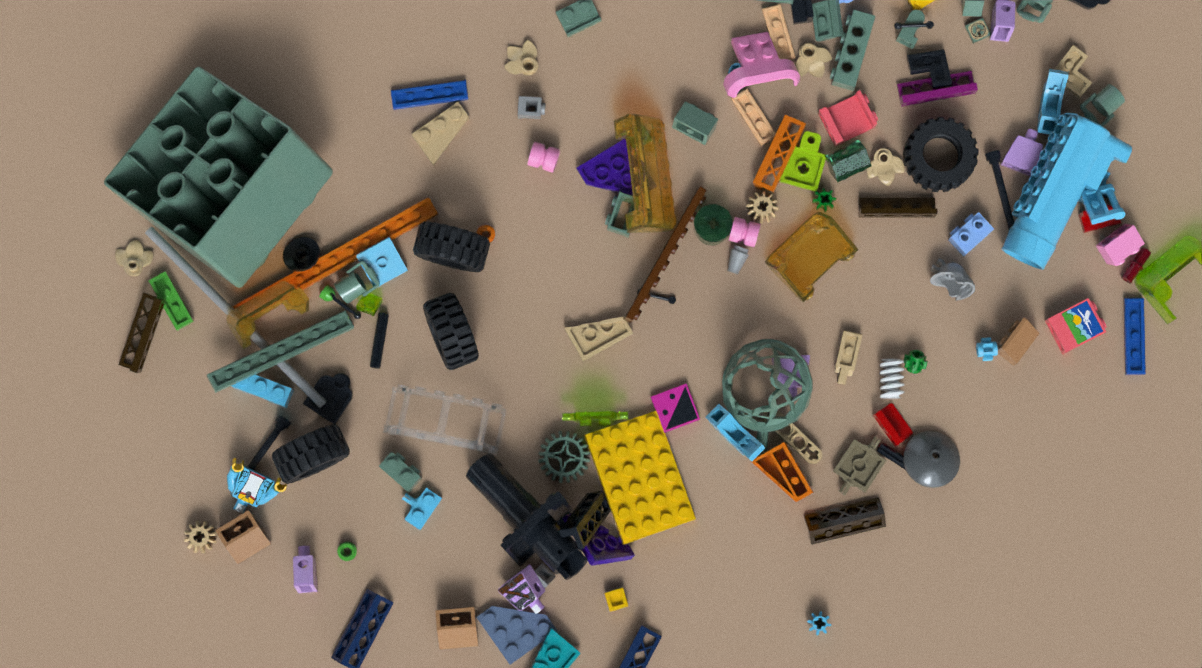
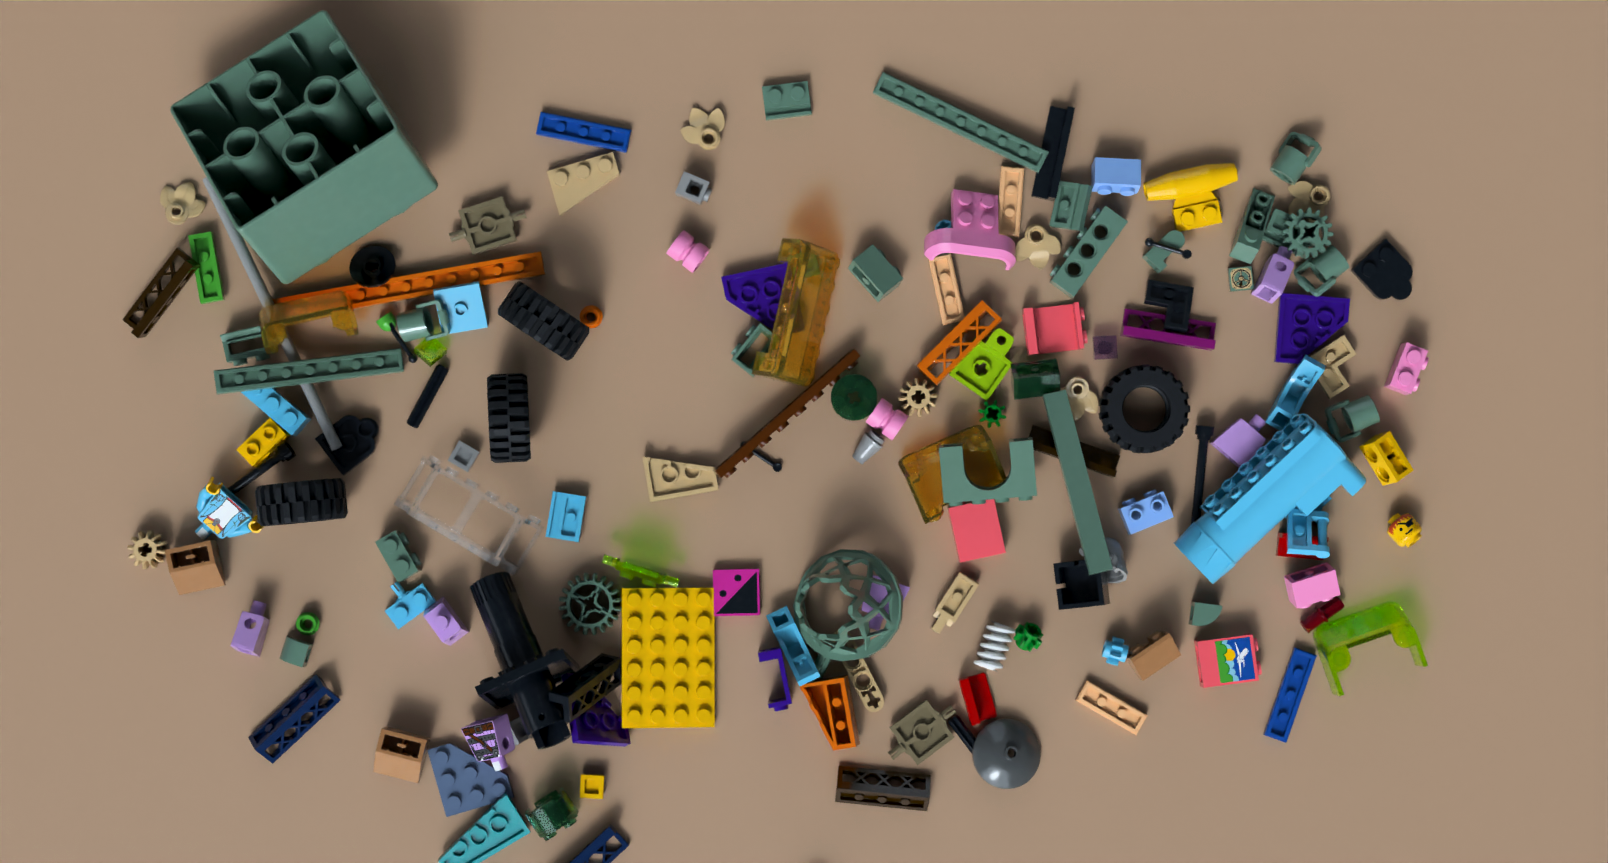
camera: 15 degrees right, 5 degrees up
none -> sand green window [220,325,276,366]
none -> yellow brick [236,418,291,467]
none -> sand green brick [280,636,313,667]
none -> lavender torso [423,596,469,646]
none -> light grey plate [448,441,480,472]
none -> dark tan plate [449,196,527,255]
none -> clear green brick [524,788,579,841]
none -> medium azure plate [545,491,587,542]
none -> dark purple panel [758,646,792,711]
none -> sand green arch [939,437,1037,506]
none -> coral brick [947,499,1006,563]
none -> sand green tile [1042,390,1113,575]
none -> black piece [1053,560,1110,610]
none -> light nougat tile [1075,680,1148,735]
none -> clear purple plate [1092,335,1118,360]
none -> sand green brick [1189,601,1222,626]
none -> dark purple plate [1274,293,1350,364]
none -> yellow brick [1359,431,1413,486]
none -> bright pink brick [1384,342,1429,395]
none -> yellow head [1387,513,1422,548]

